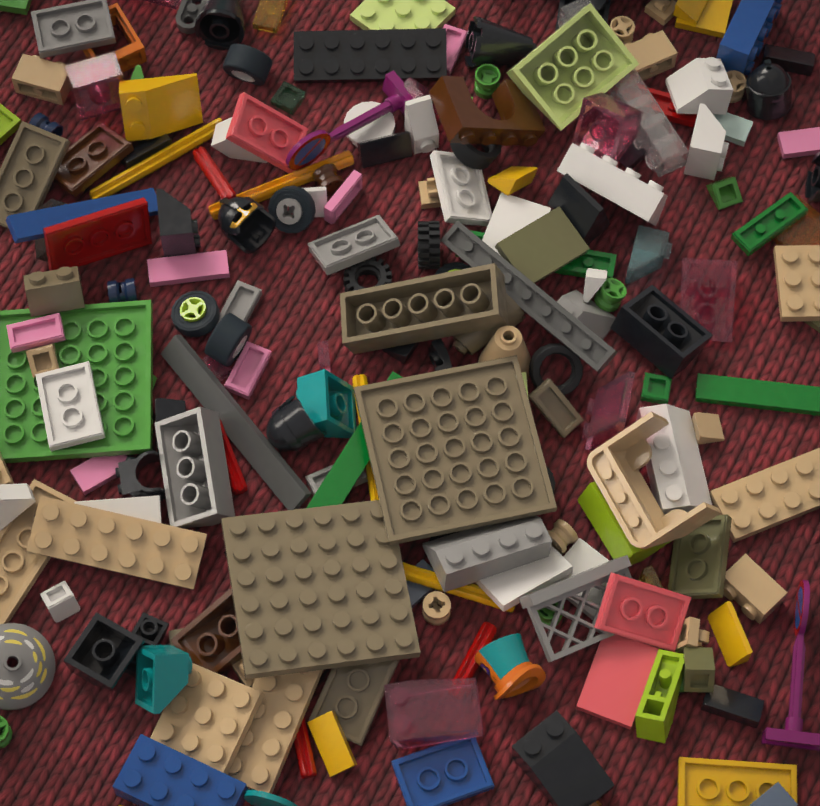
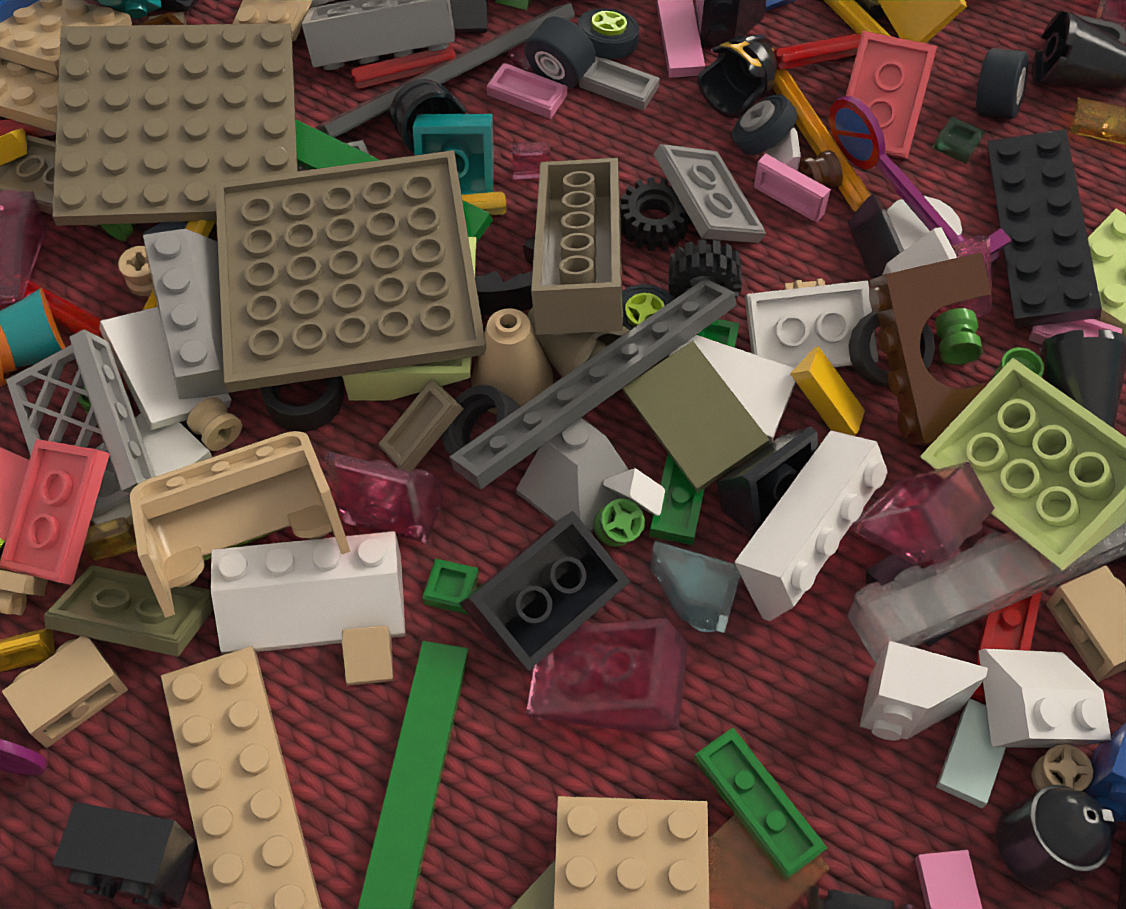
camera: 95 degrees right, 5 degrees down
bright green slope [706,177,743,210] -> none

